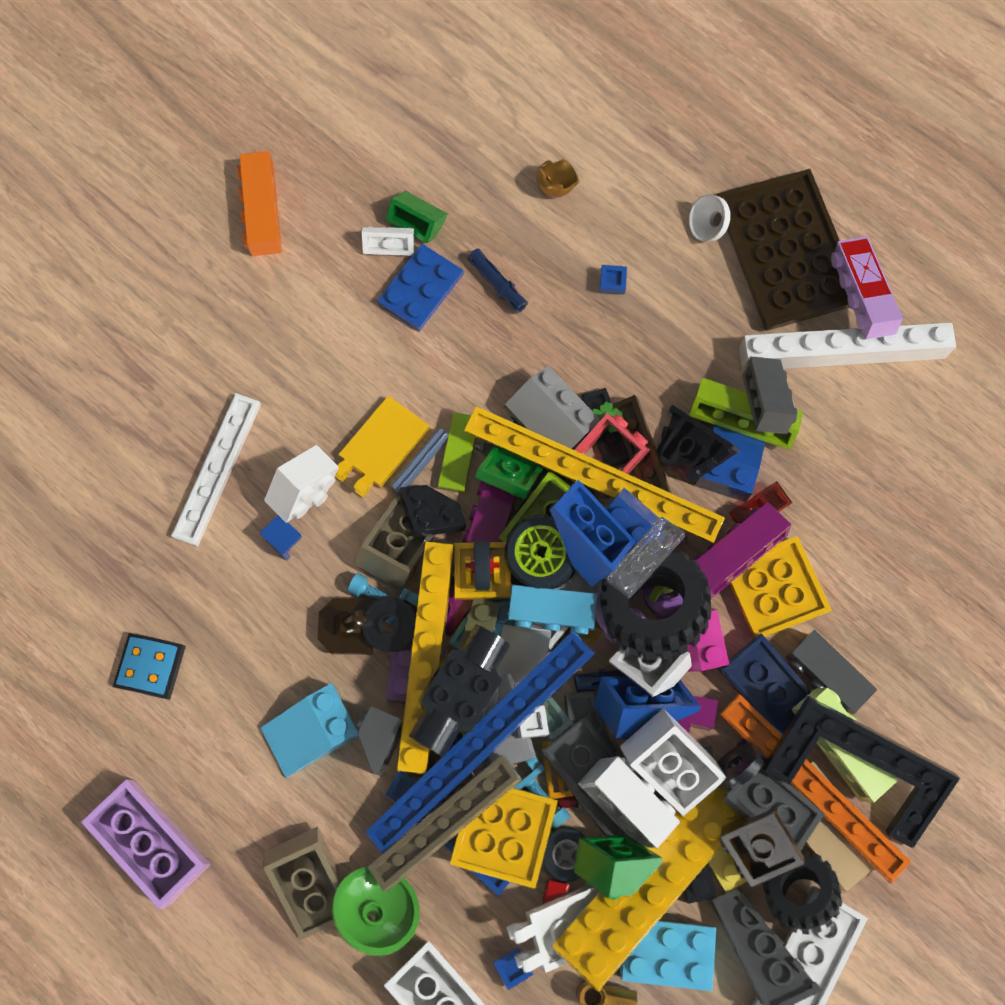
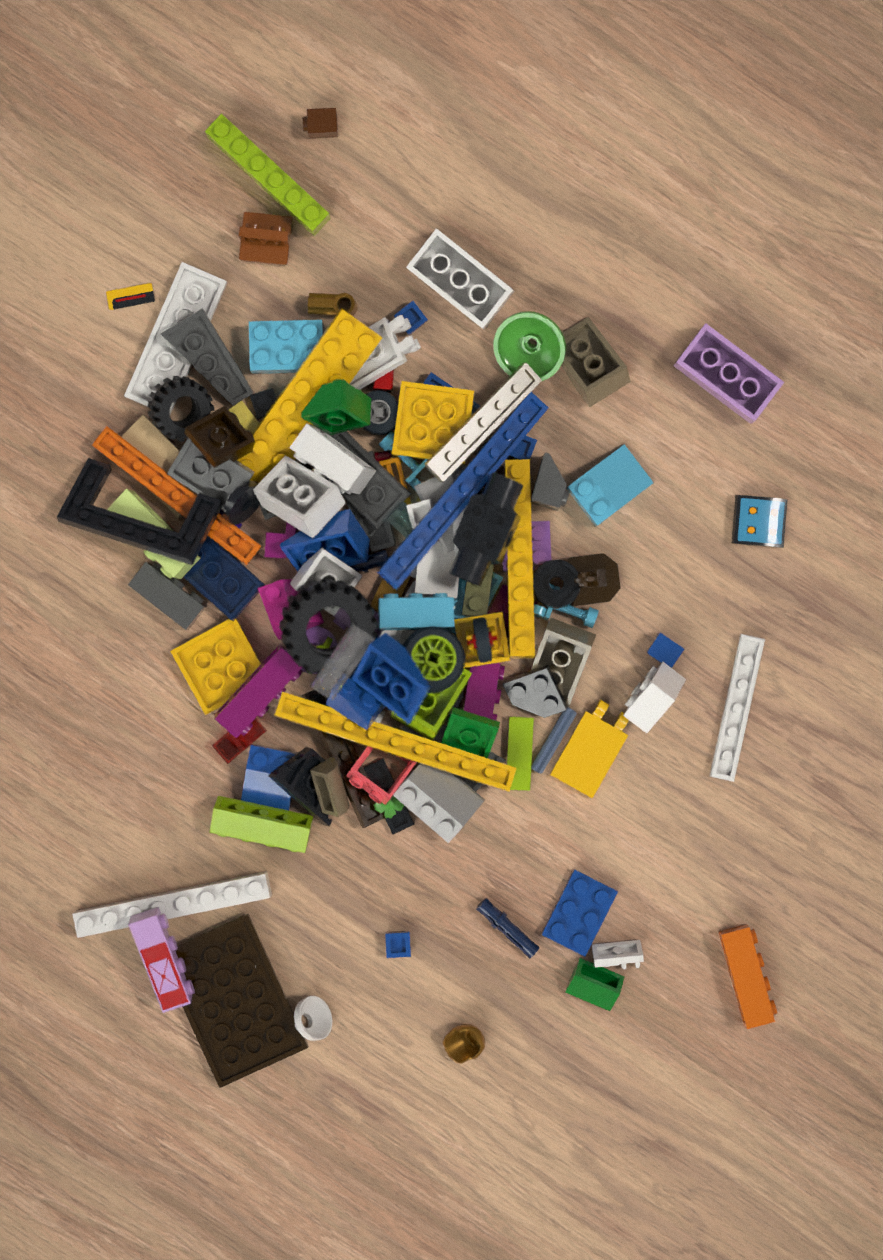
camera: 170 degrees right, 15 degrees up
dark grey brick [743,356,797,434] -> none
none -> dark tan brick [310,757,349,817]

